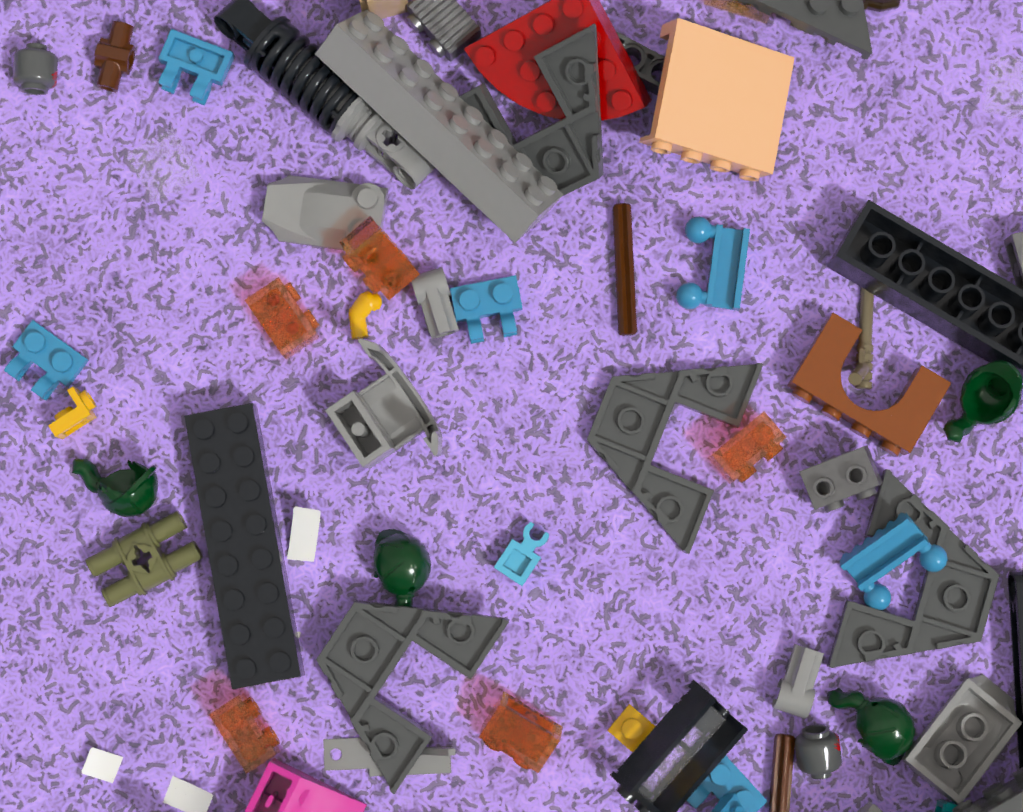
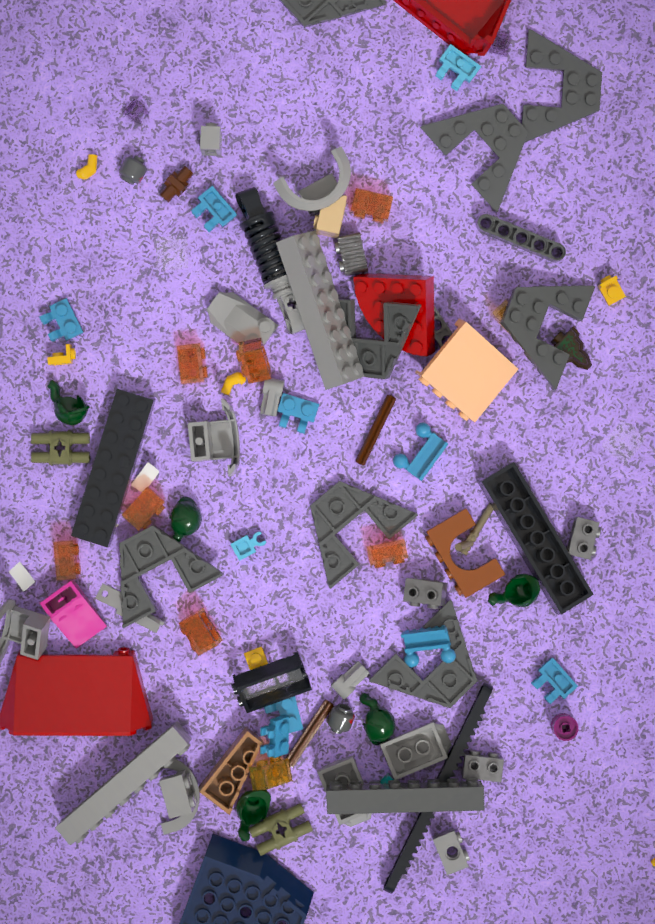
camera: 25 degrees right, 5 degrees up
none -> clear orange brick [122,487,166,531]

